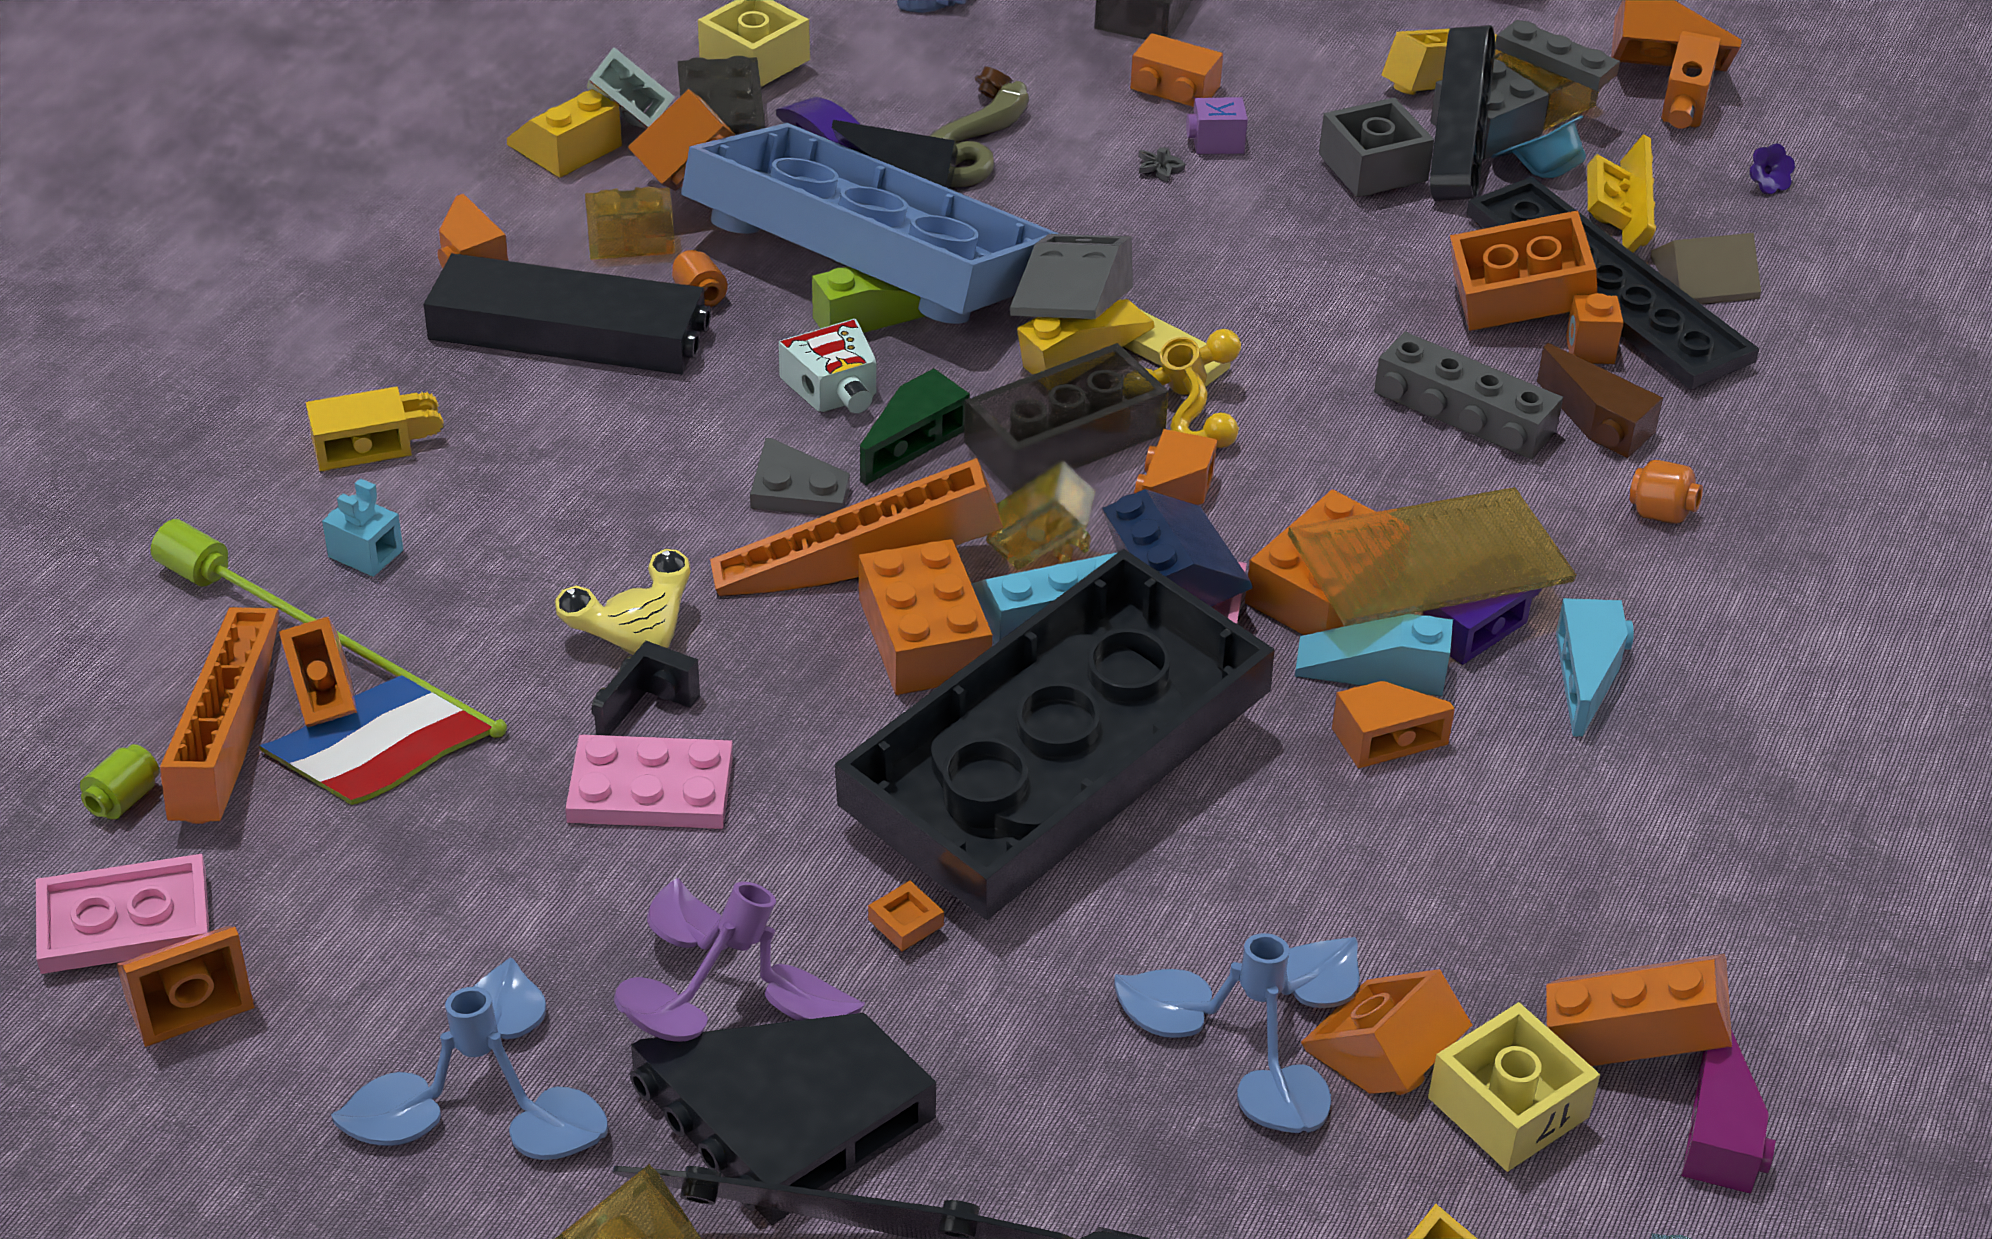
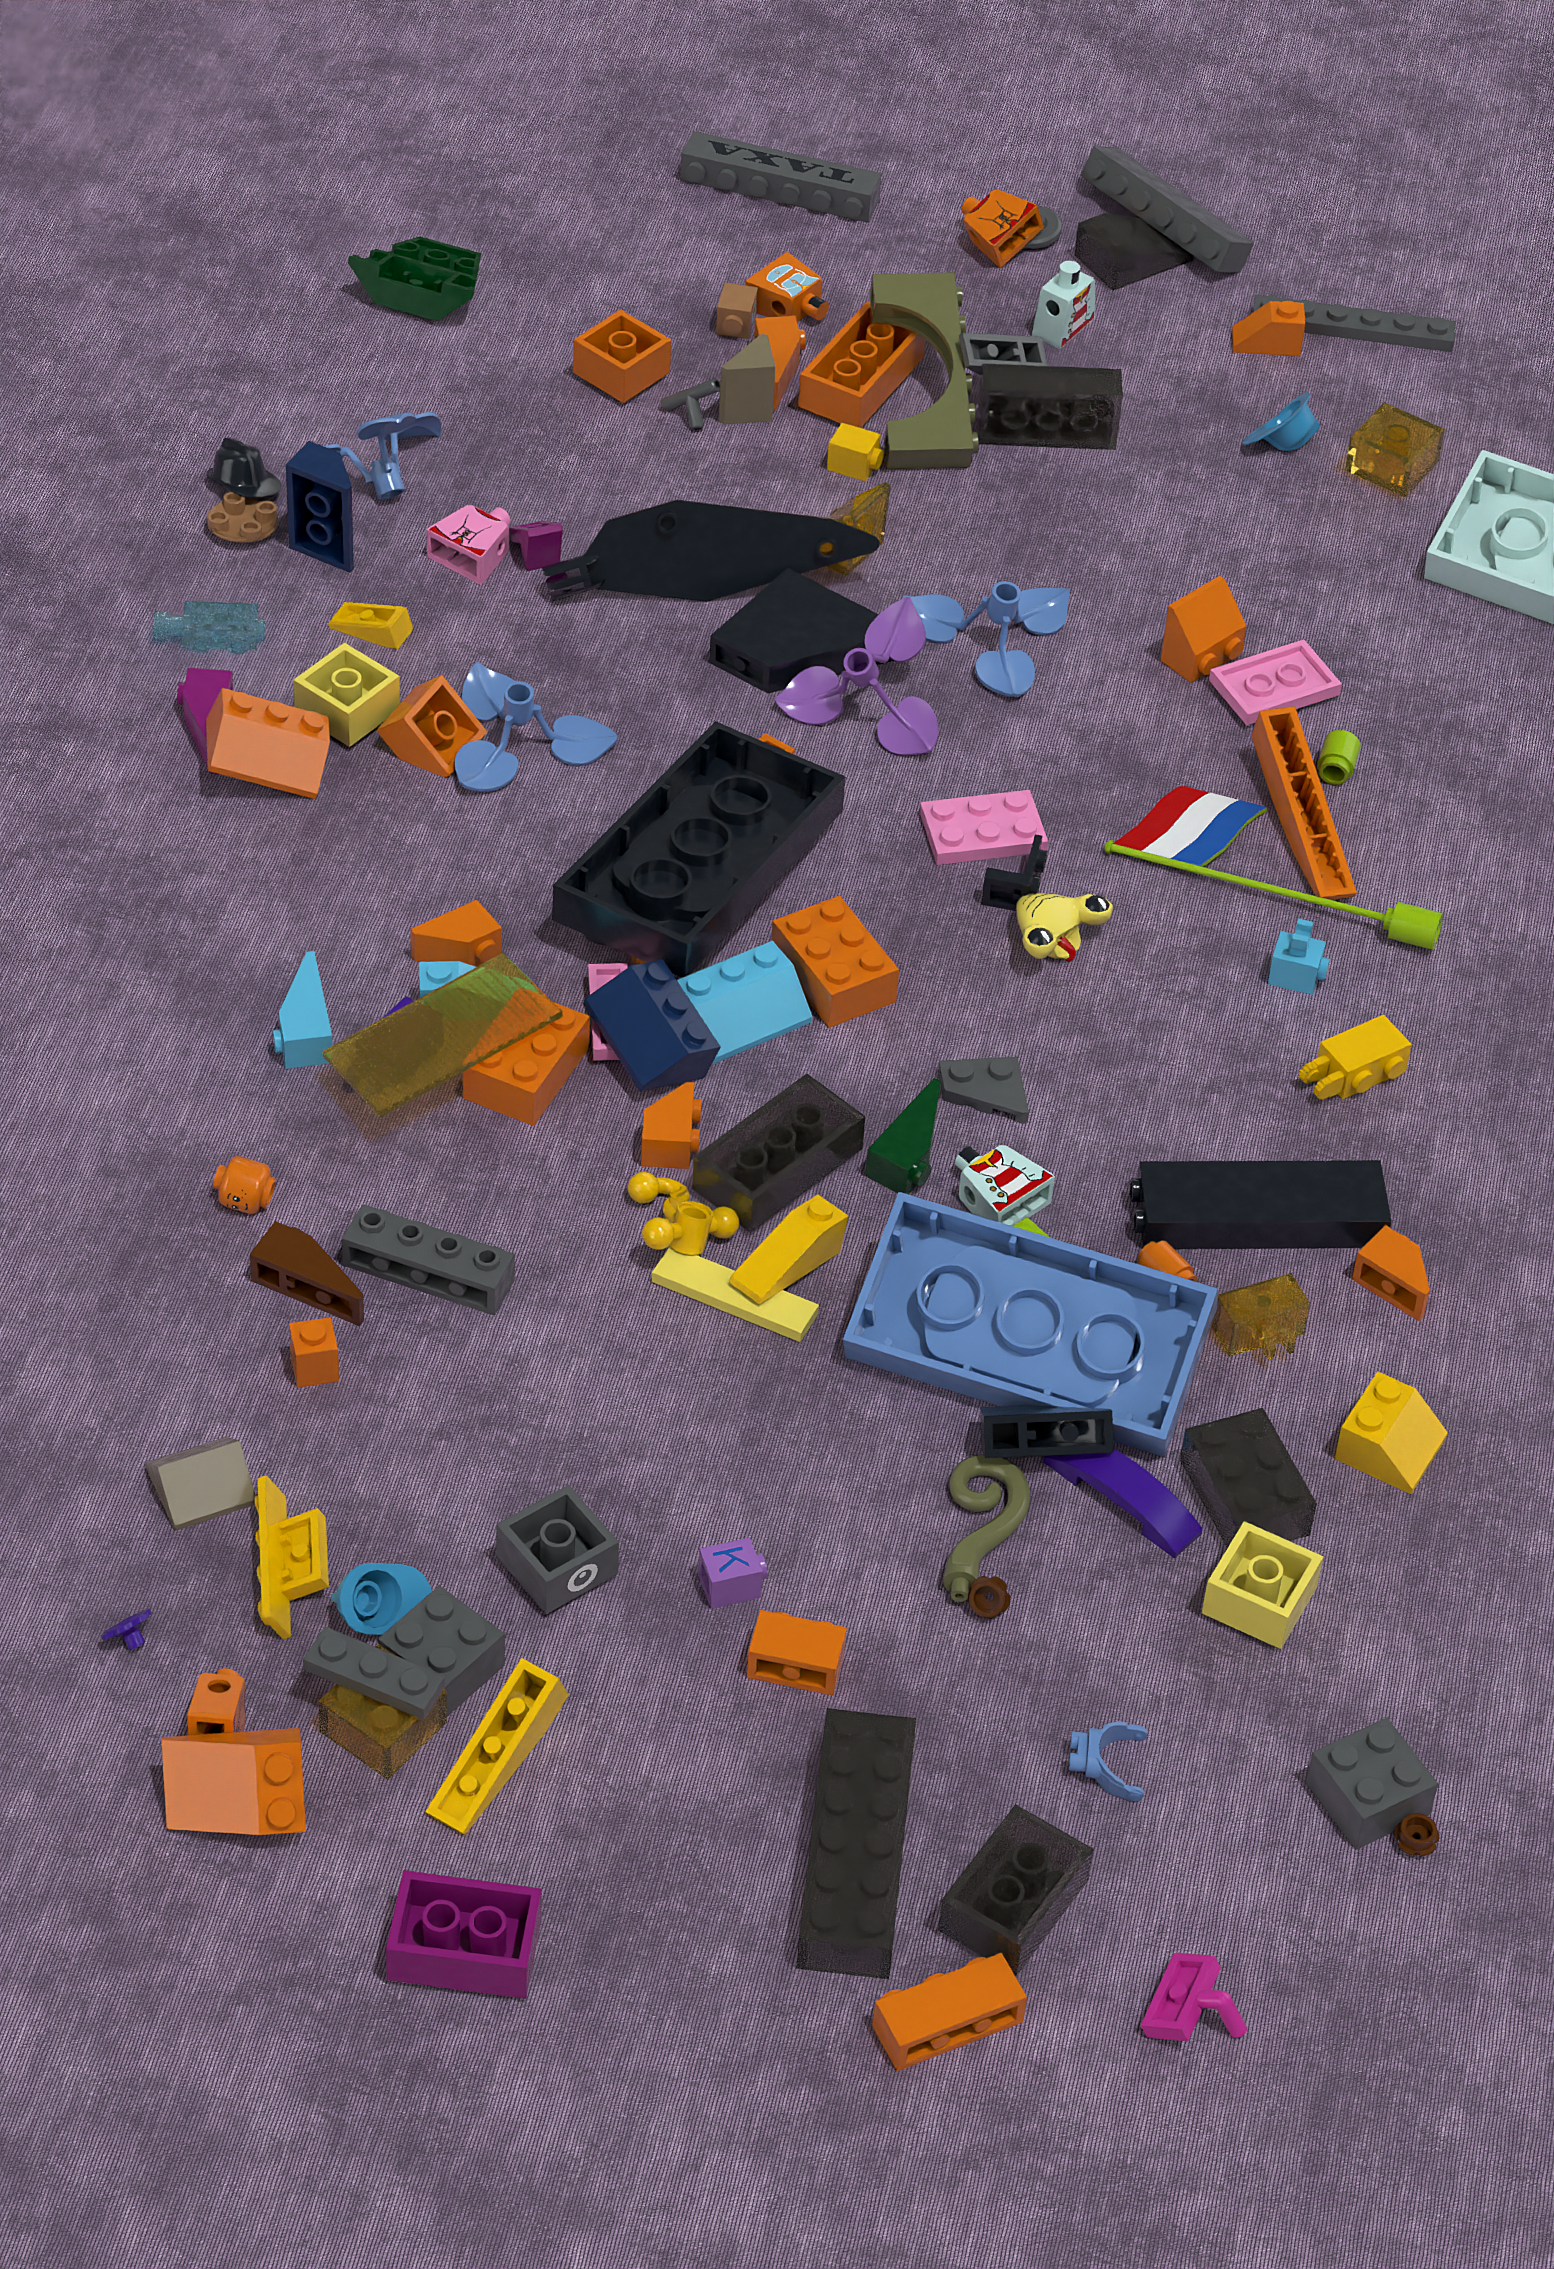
camera: 165 degrees right, 5 degrees up
orange slope [279,616,357,728] -> none
light aqua torso [587,47,675,128] -> none
orange brick [628,89,735,191] -> none
orange slope [710,458,1004,596] -> none
clear yellow brick [986,461,1095,570] -> none
dark grey slope [1010,234,1133,319] -> none
dark grey plant [1138,147,1186,182] -> none
black beam [1430,25,1496,201] -> none
orange brick [1450,210,1597,331] -> none
black plate [1466,177,1759,390] -> none

